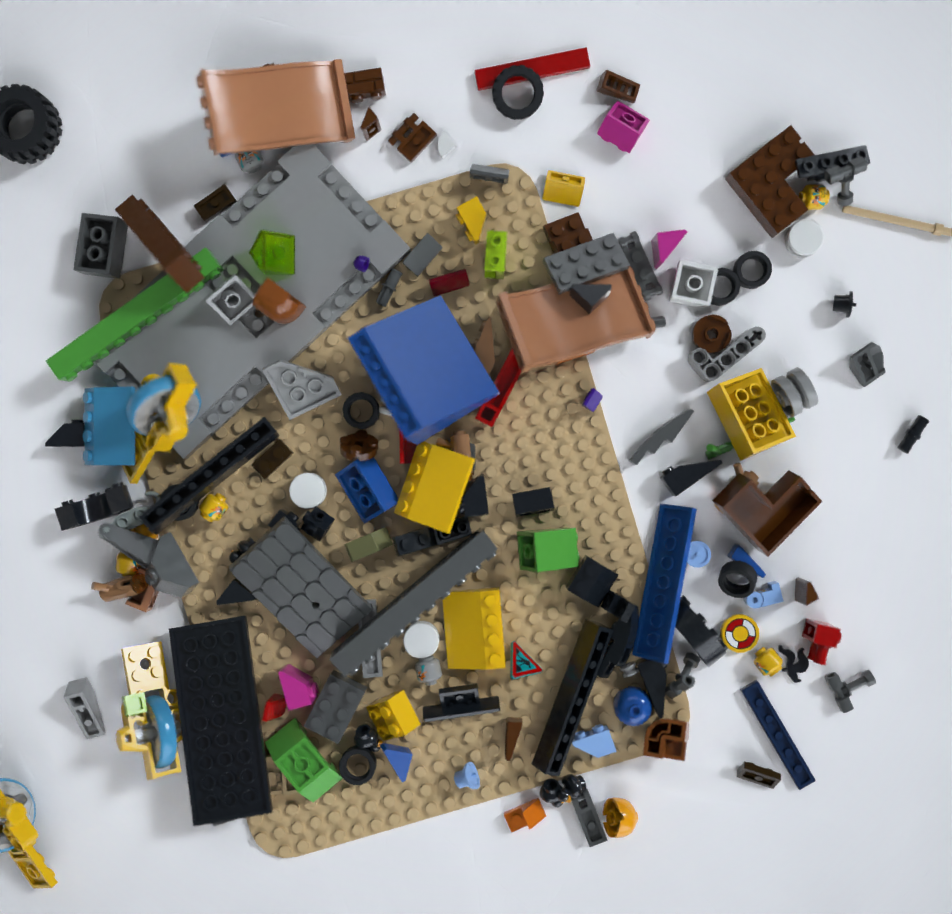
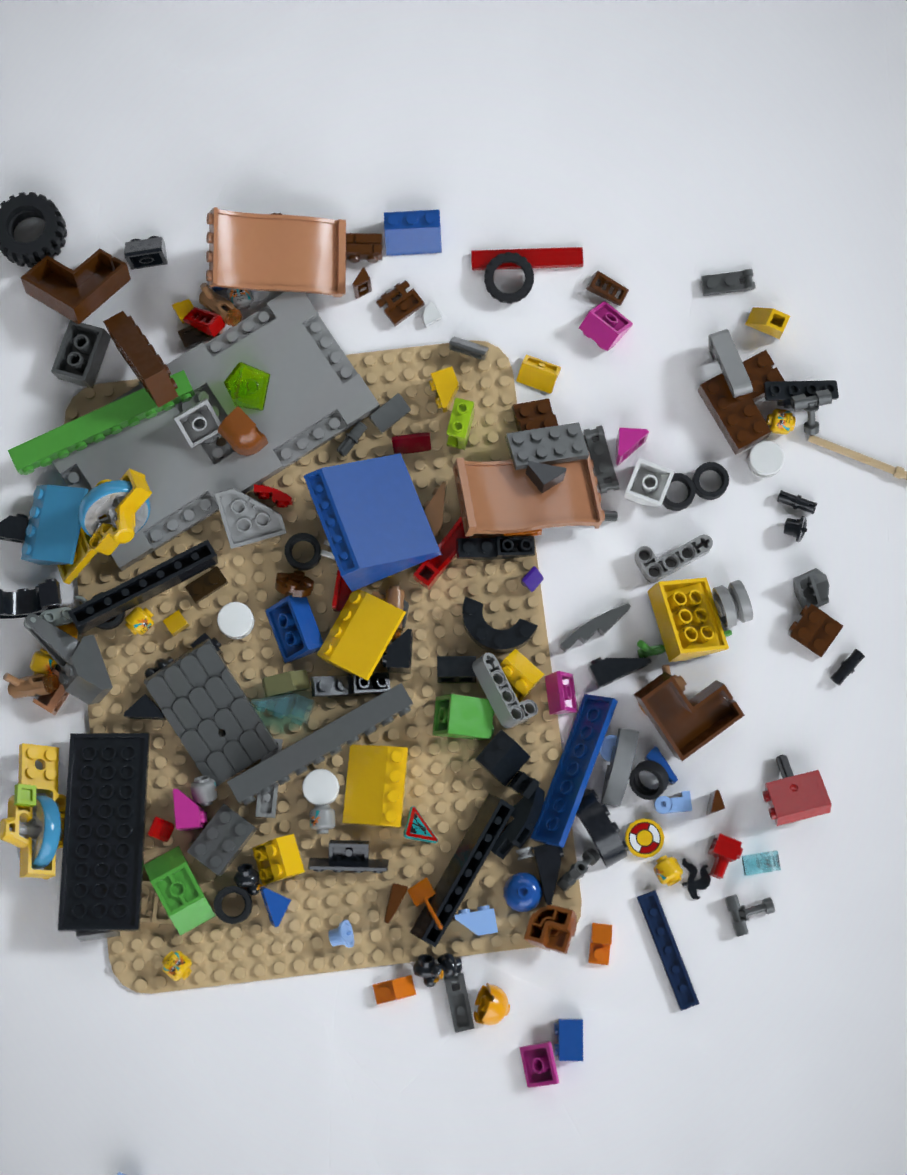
camera: 15 degrees right, 10 degrees down
black brick [301,507,335,542] -> none
dark purple hinge [353,256,370,272] -> none
reddish brown plate [692,314,732,354] -> none
dark brown plate [737,761,781,789] -> none
none -> reddish brown piece [21,248,131,325]
none -> black slope [124,236,168,270]
none -> yellow head [162,951,192,981]
none -> yellow slope [163,610,190,636]
none -> yellow slope [172,299,194,324]
none -> red slope [183,307,225,337]
none -> light grey head [190,775,218,806]
none -> medium nougat piece [199,283,242,326]
none -> clear light blue slope [251,694,315,726]
none -> red slope [253,484,293,508]
none -> slope [384,209,442,256]
none -> orange piece [407,877,443,929]
none -> black slope [456,536,535,560]
none -> black brick [463,596,538,653]
none -> light grey beam [472,653,538,729]
none -> yellow slope [500,649,545,703]
none -> dark pink slope [519,1041,559,1088]
none -> dark pink slope [545,671,578,715]
none -> blue brick [554,1018,583,1061]
none -> orange slope [588,923,612,965]
none -> dark grey slope [601,728,640,806]
none -> dark grey plate [700,269,756,296]
none -> light grey beam [708,329,753,398]
none -> clear light blue slope [741,850,781,876]
none -> yellow slope [745,307,790,340]
none -> red piece [762,754,832,826]
none -> black pin [777,490,817,514]
none -> reddish brown plate [788,604,843,658]

